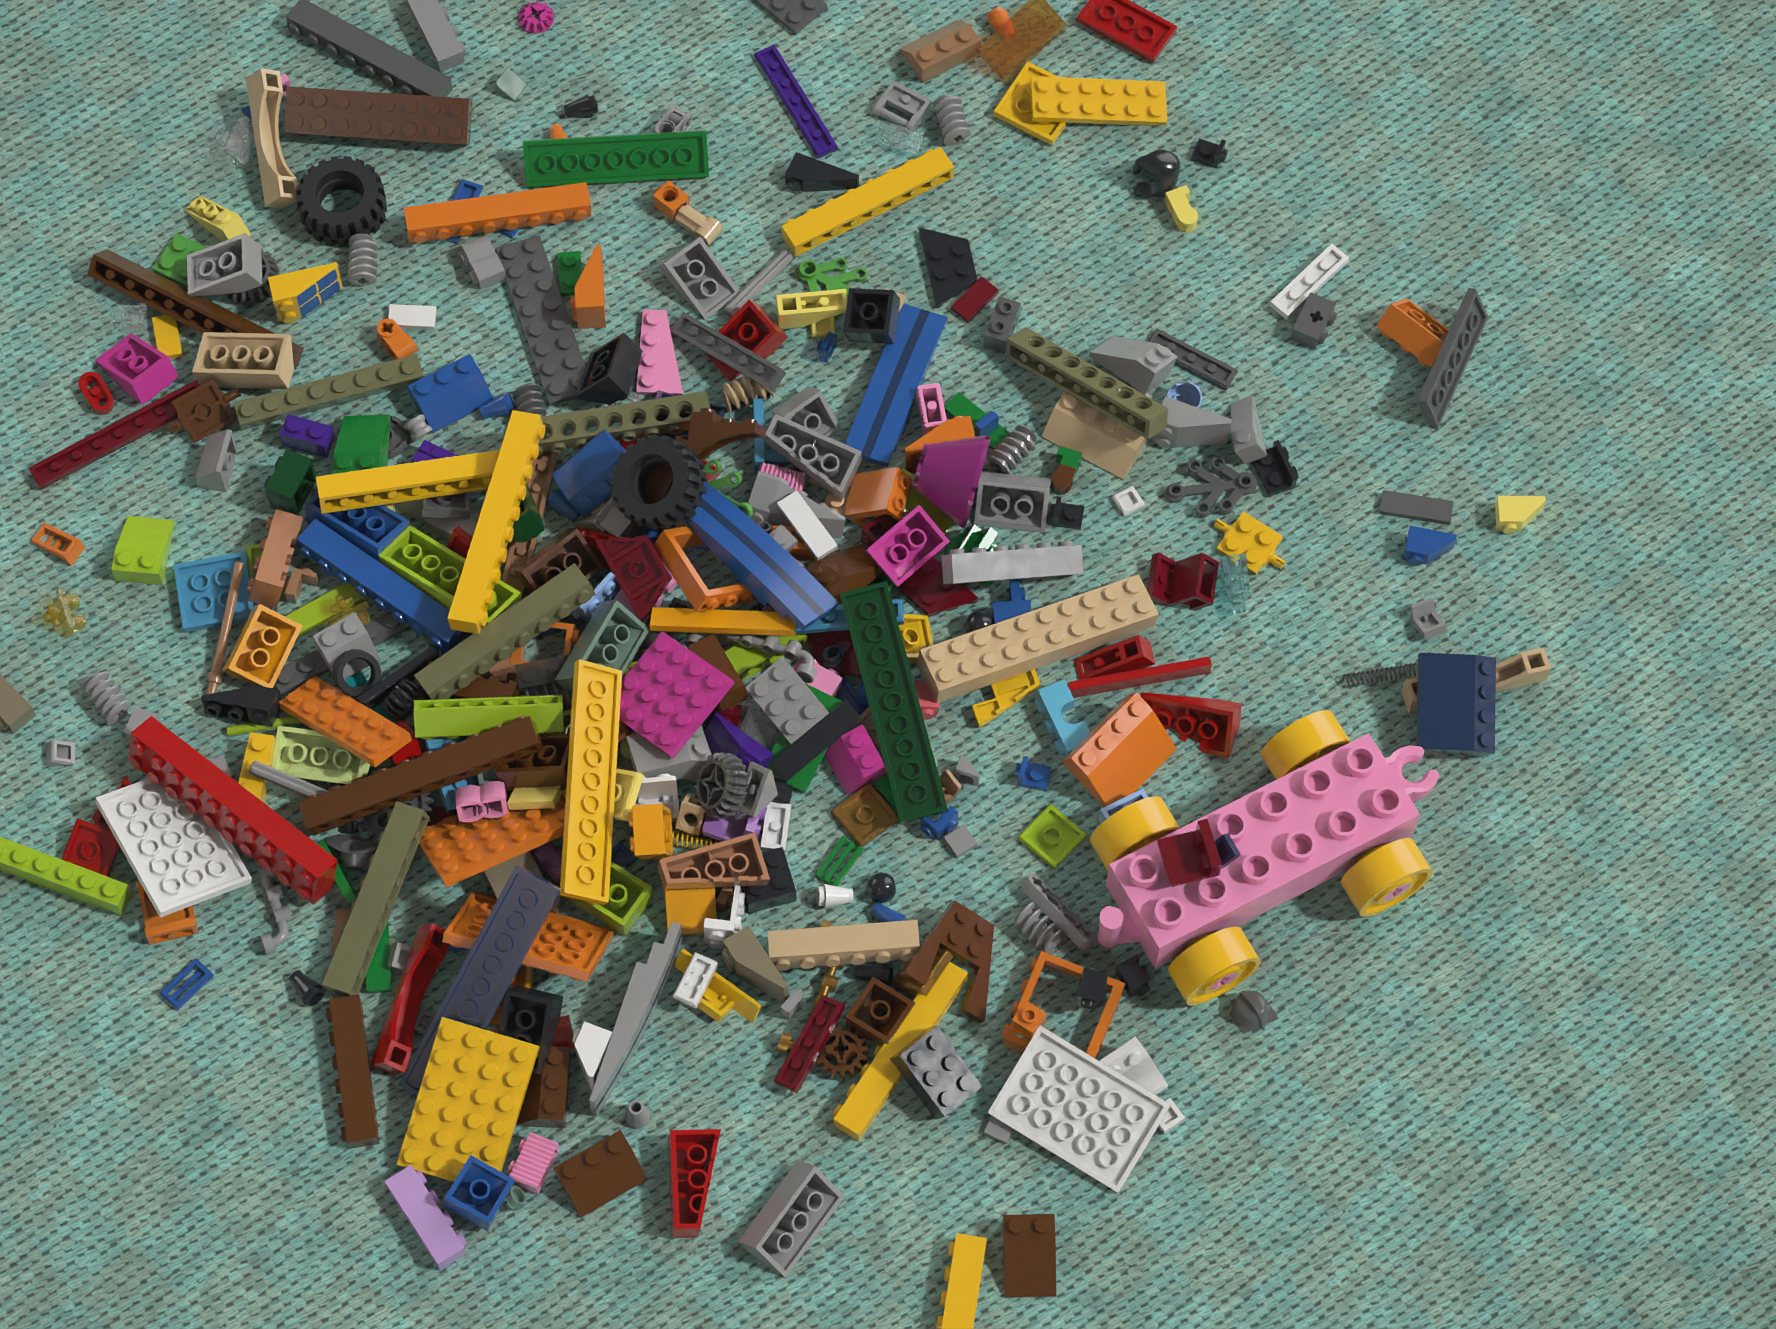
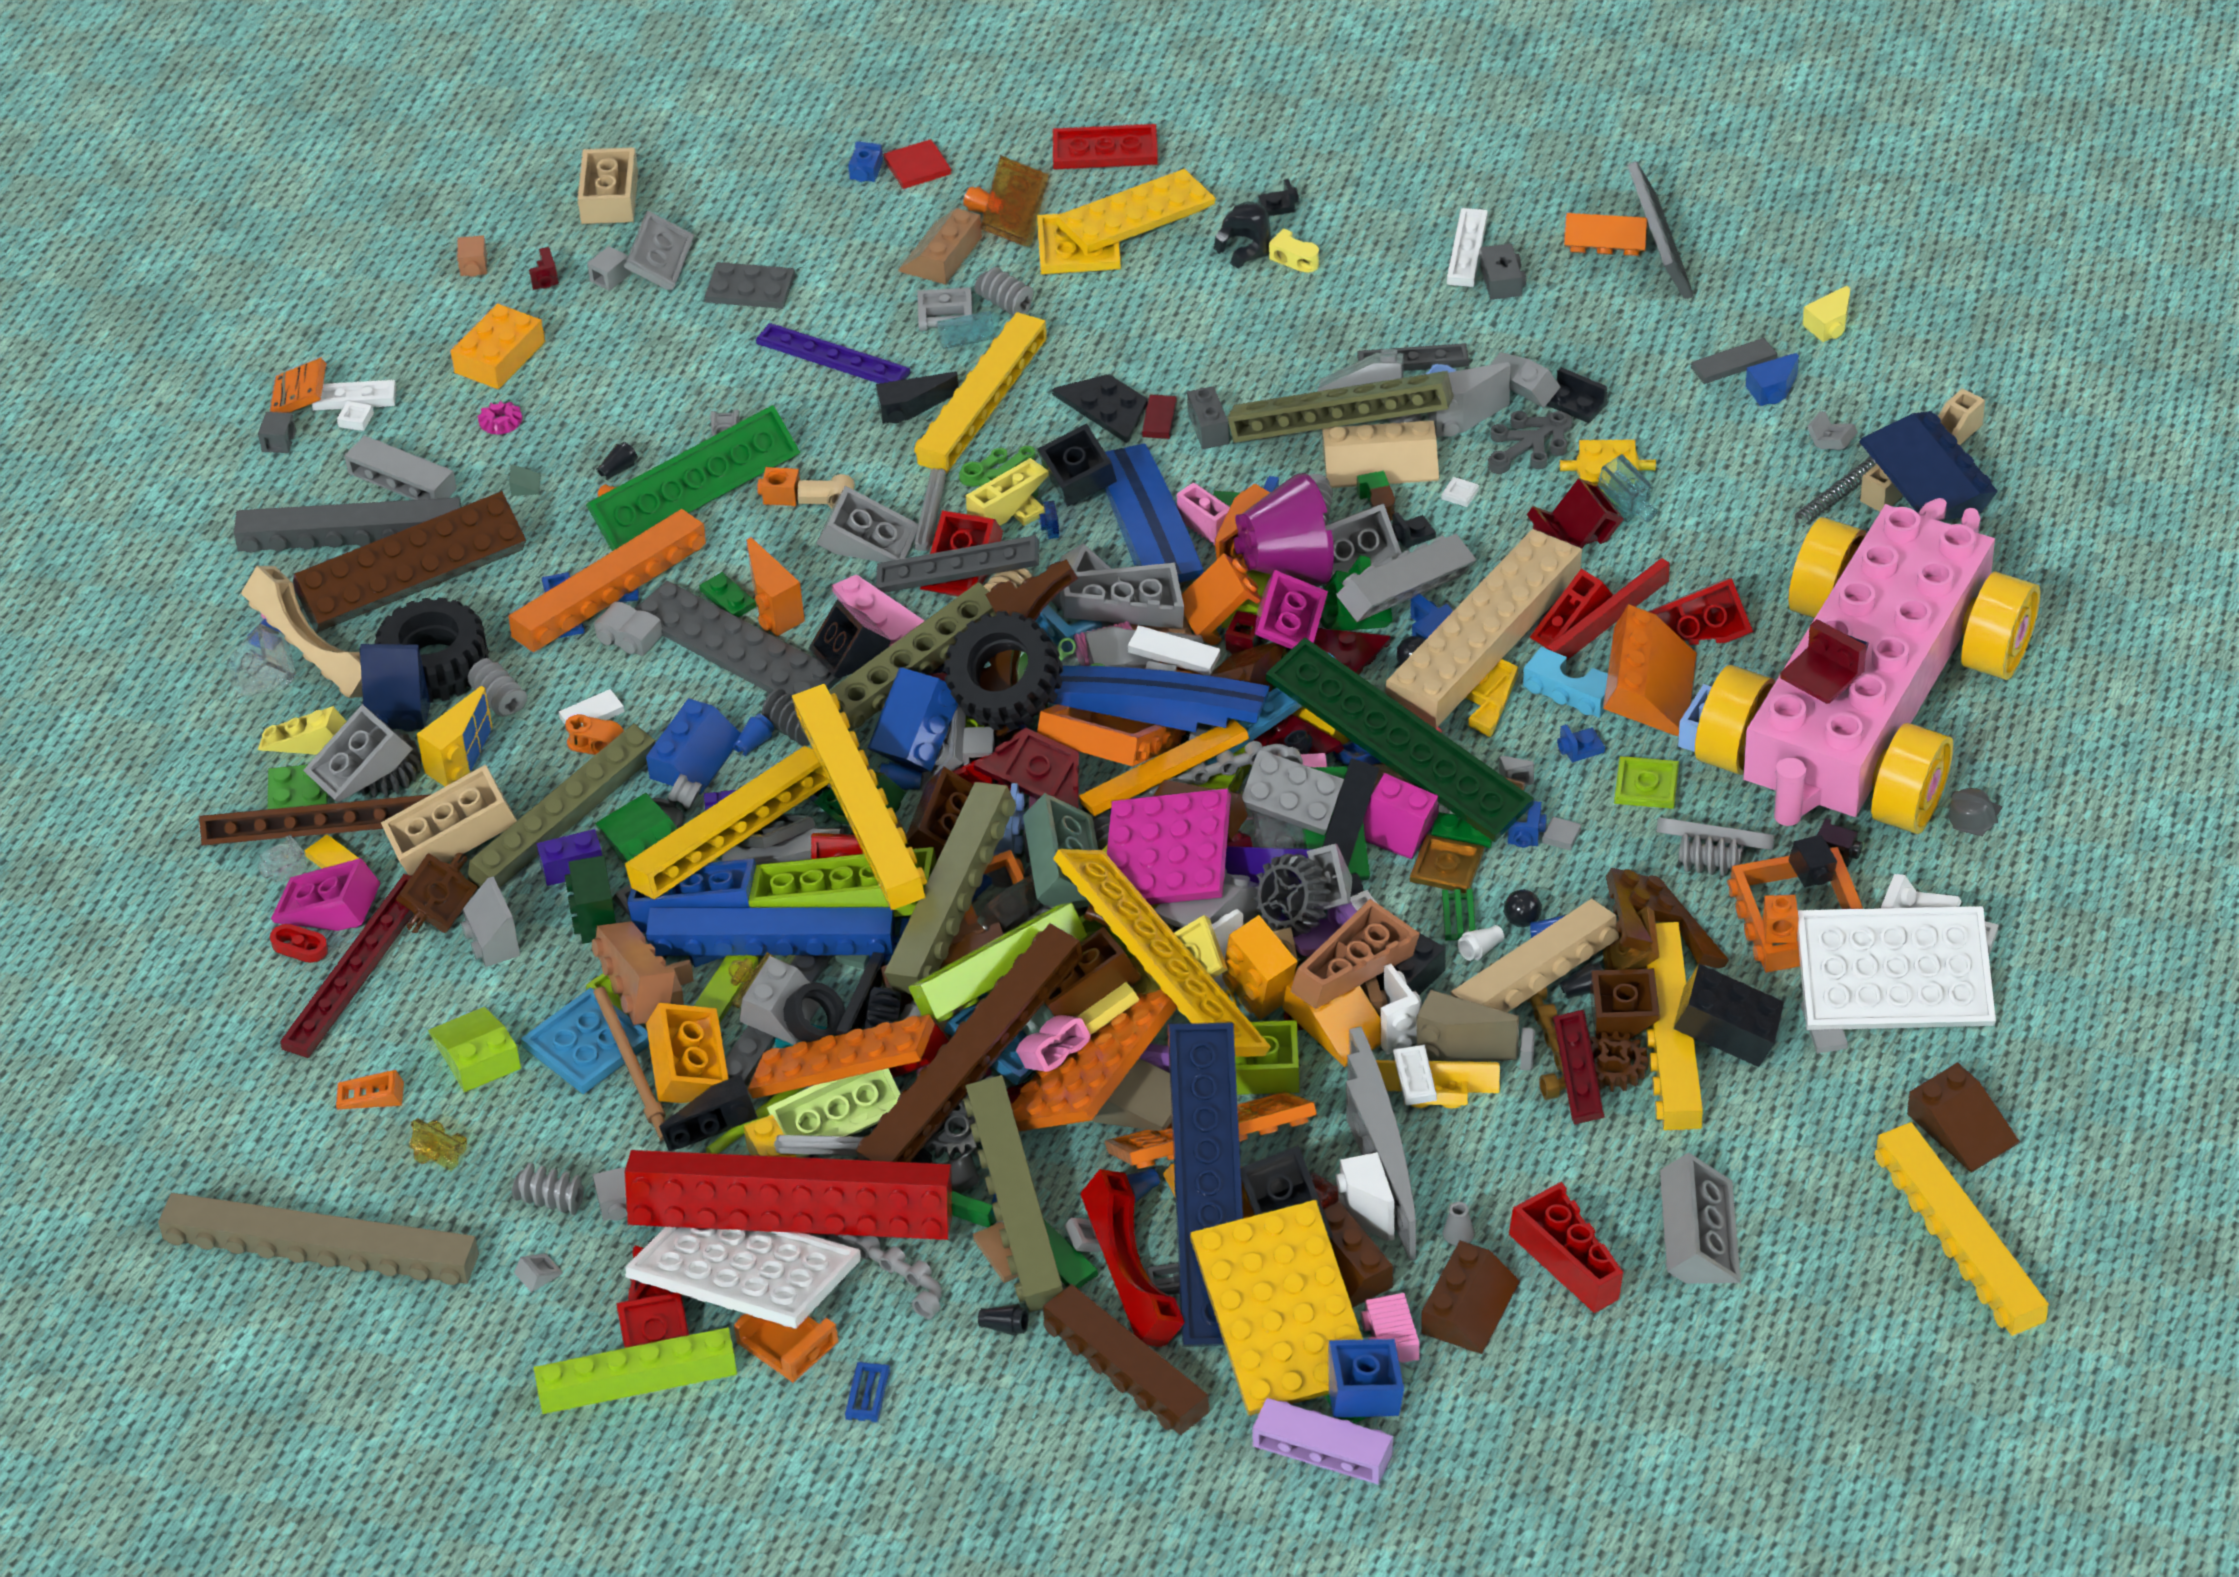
camera: 30 degrees left, 20 degrees down
none -> dark blue slope [360,644,430,731]

